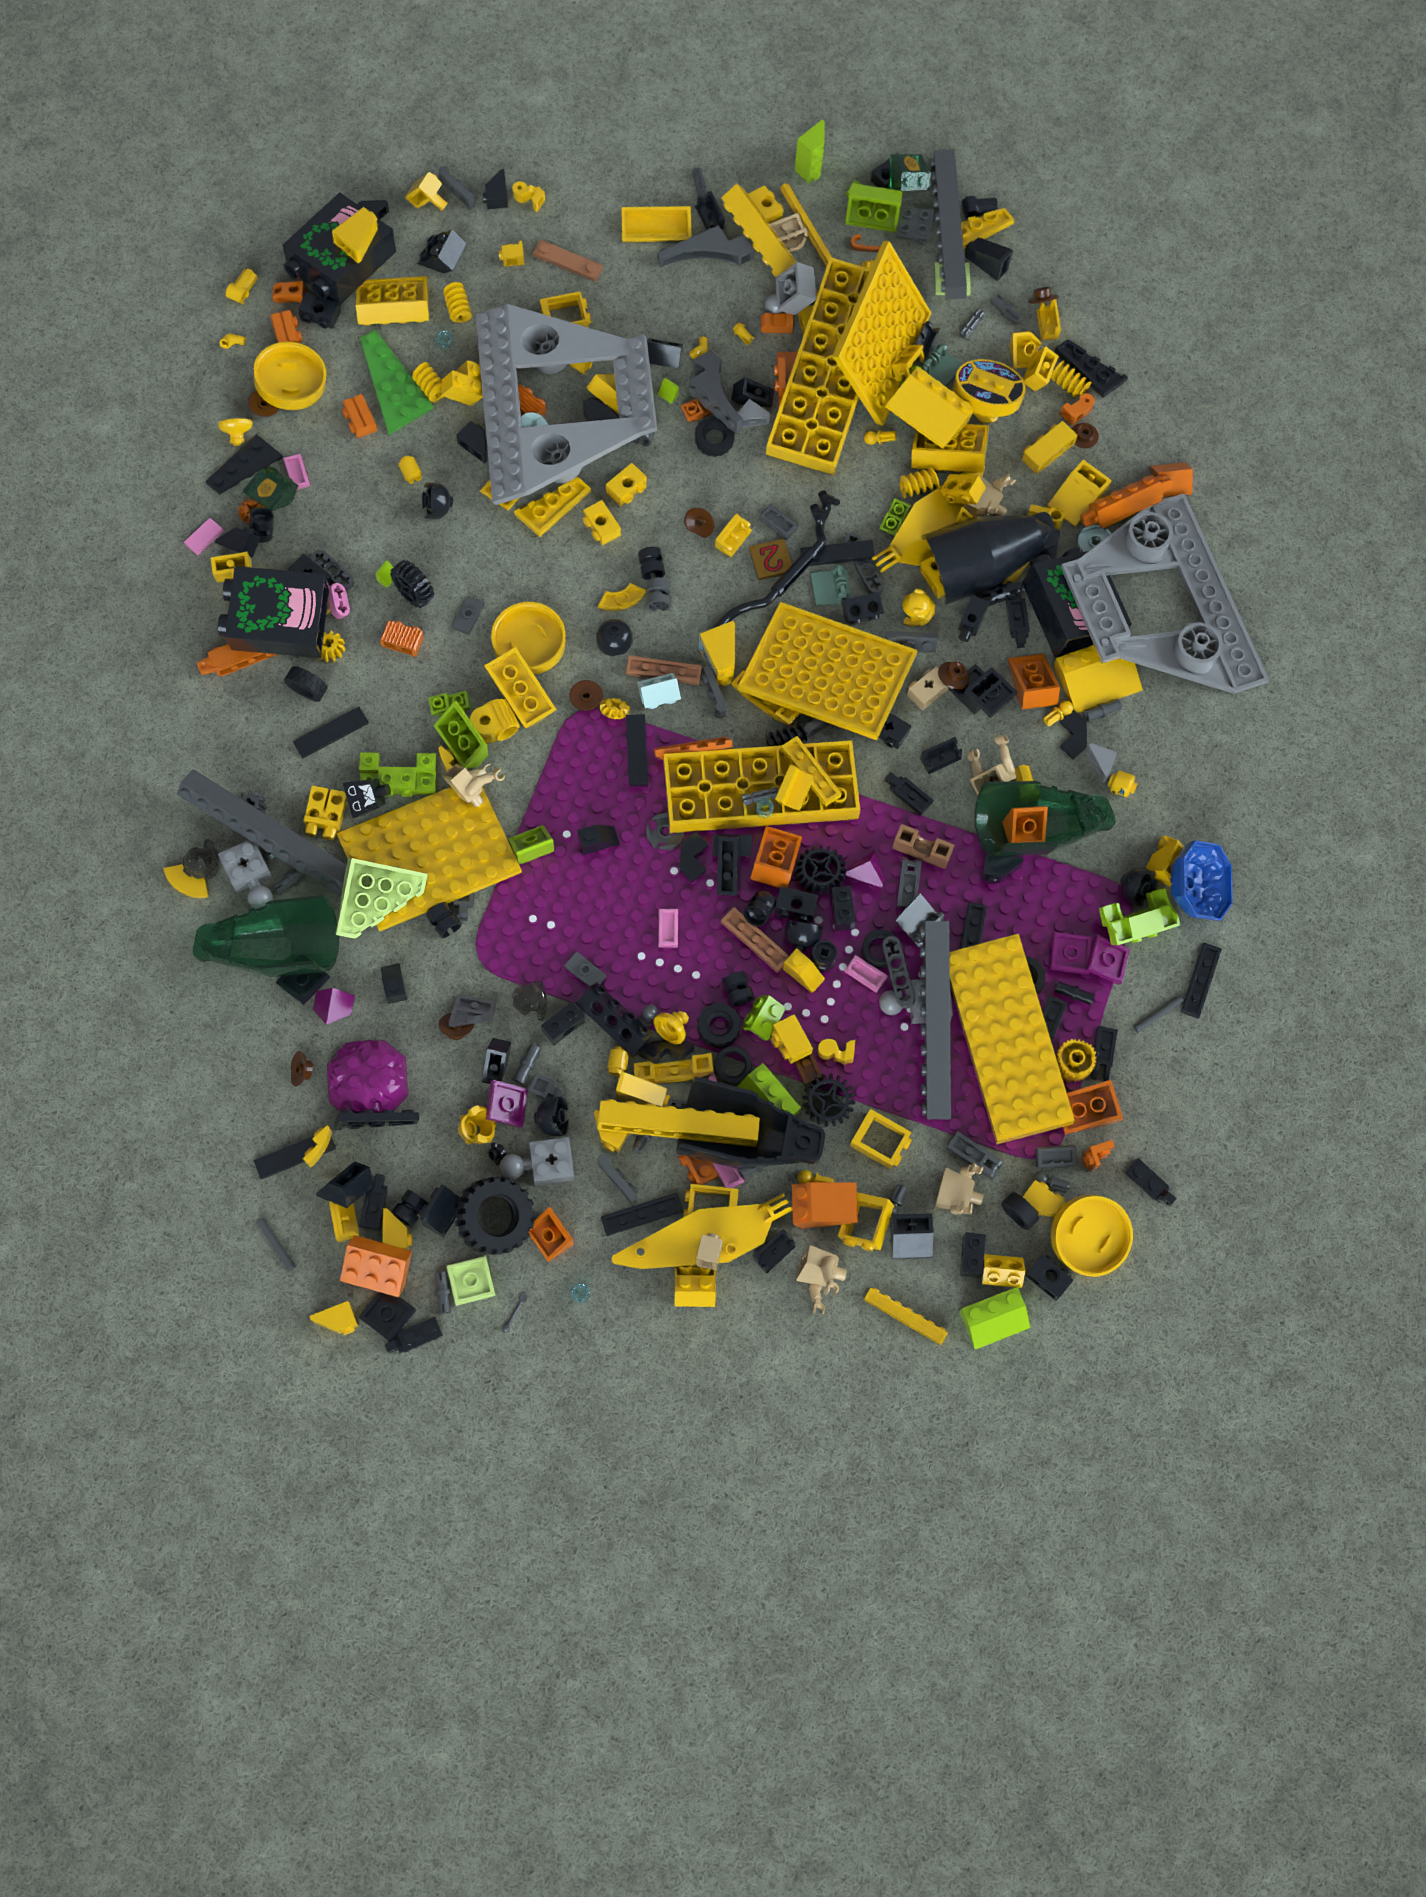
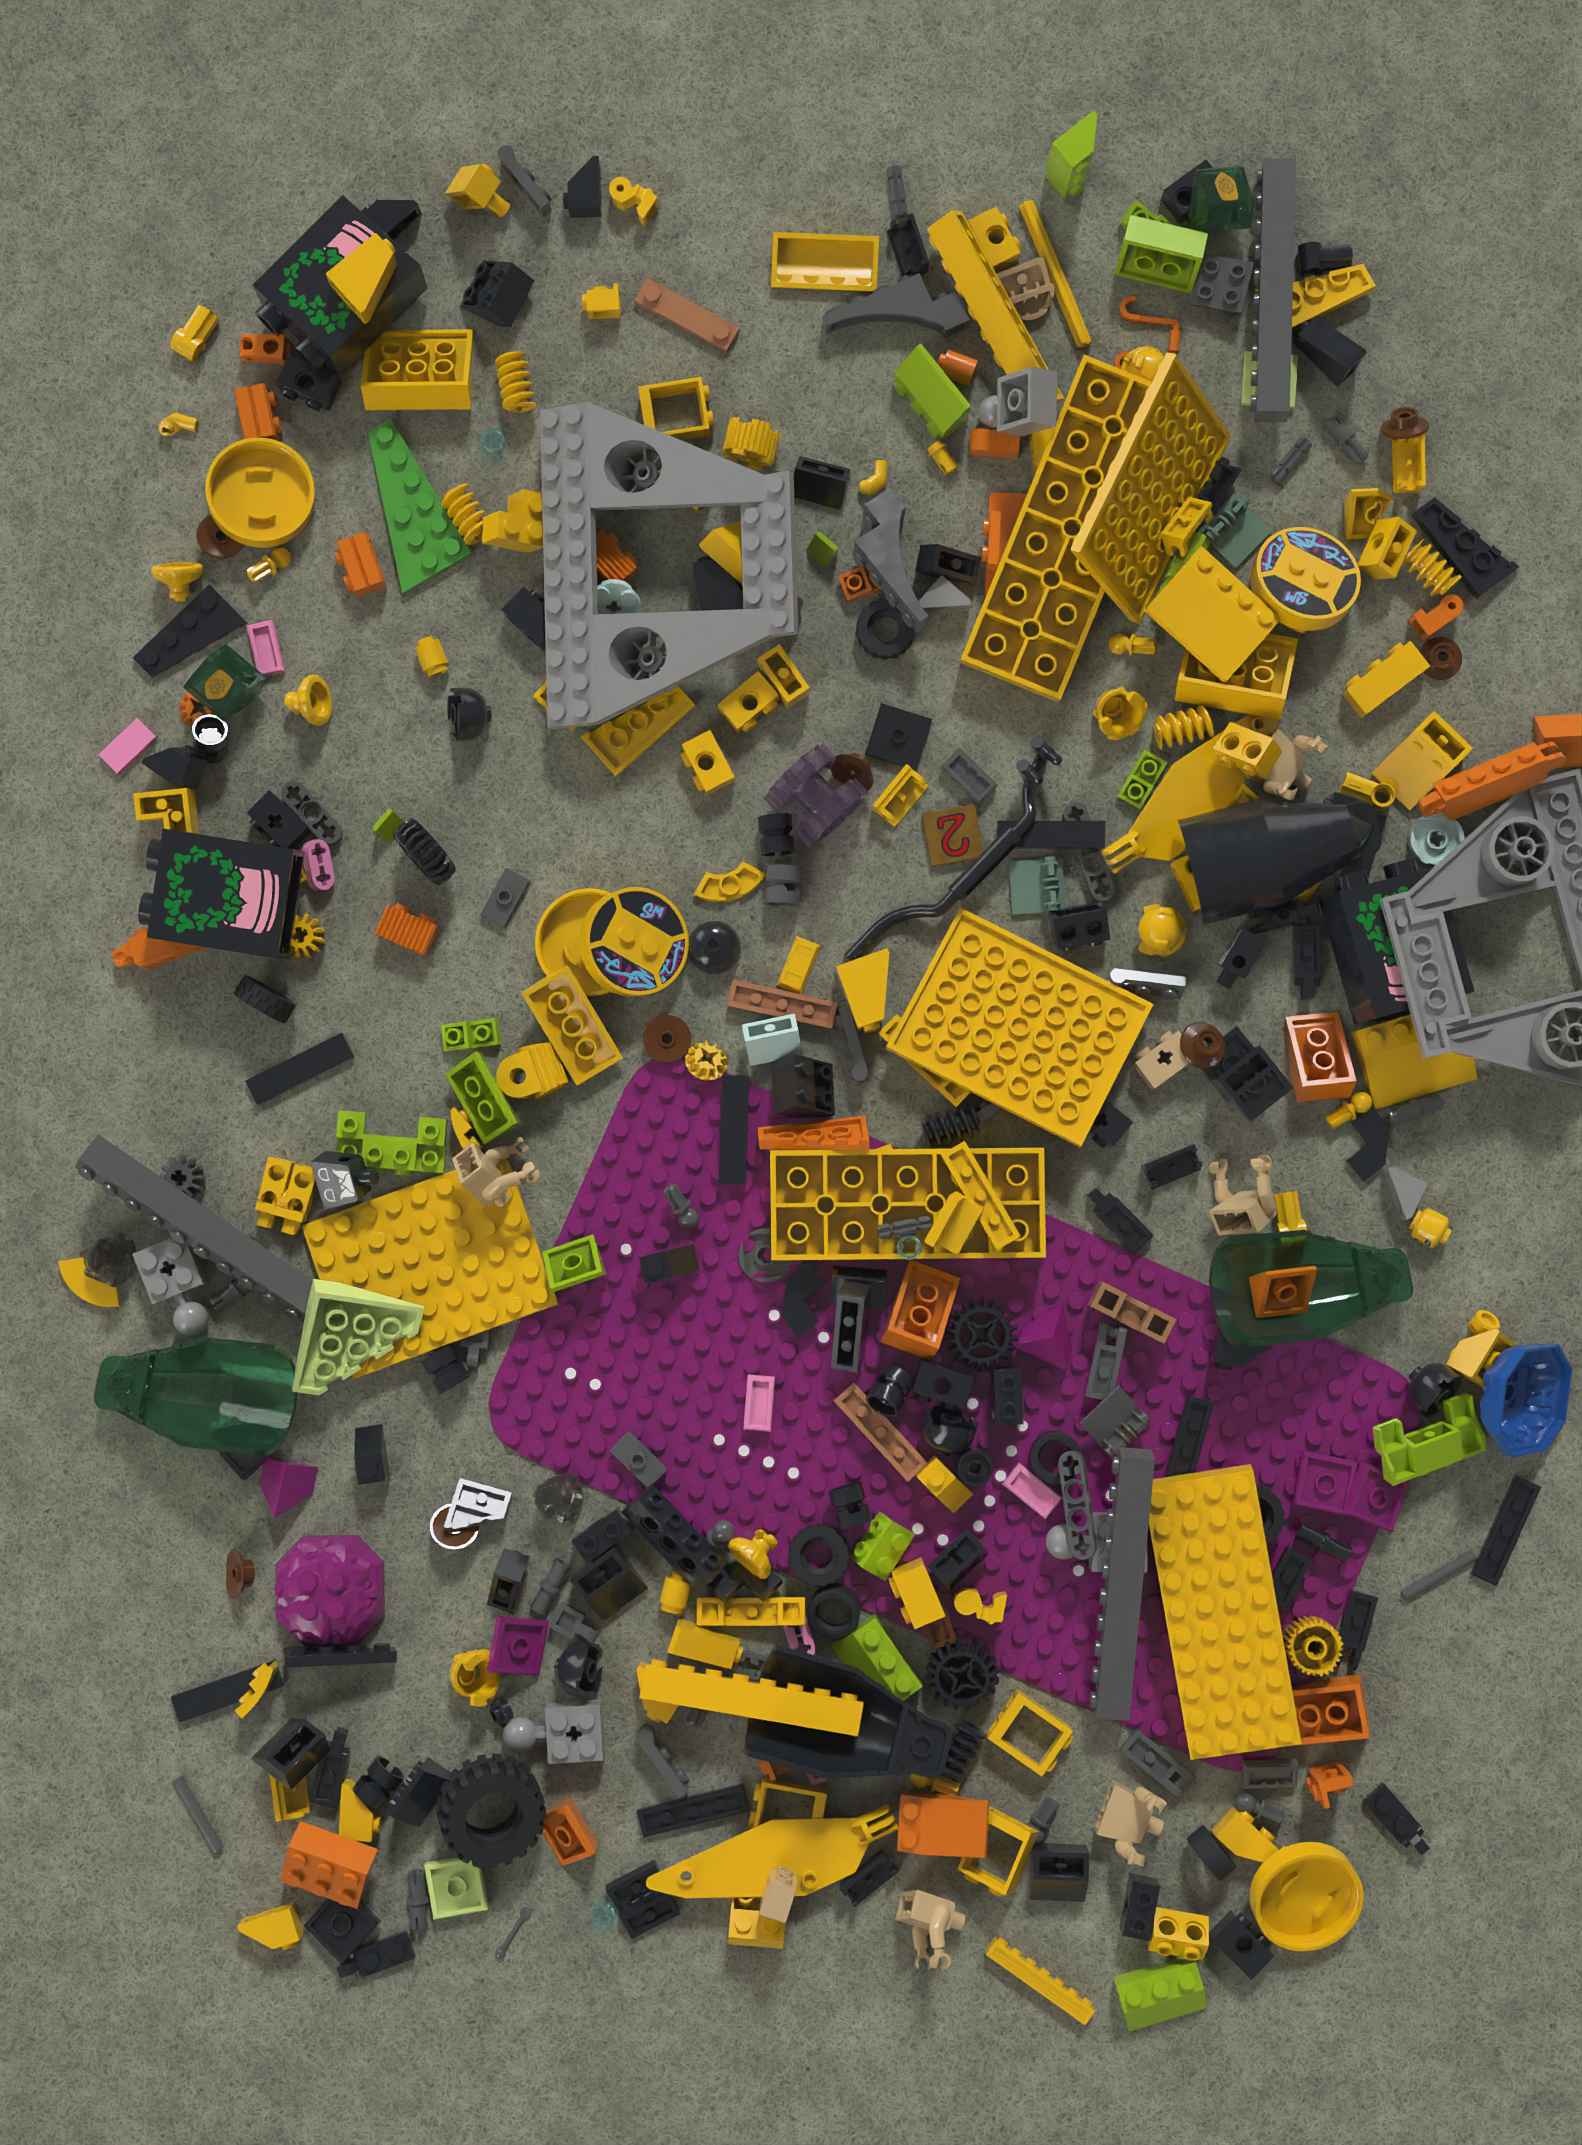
camera: 15 degrees right, 15 degrees up
none -> yellow axle [246,547,292,582]
none -> yellow hair [284,674,333,726]
none -> black slope [570,1543,648,1620]
none -> brick [579,887,689,997]
none -> black slope [606,1860,681,1939]
none -> dark grey axle [663,1184,699,1230]
none -> yellow brick [722,417,781,471]
none -> yellow brick [757,644,810,709]
none -> clear purple piece [764,744,869,848]
none -> black slope [772,1054,835,1118]
none -> yellow tile [777,936,821,994]
none -> black plate [865,703,932,771]
none -> lime slope [893,343,971,441]
none -> black brick [927,1528,989,1592]
none -> orange brick [937,350,978,386]
none -> black piece [942,1719,987,1783]
none -> yellow helmet [1093,687,1148,740]

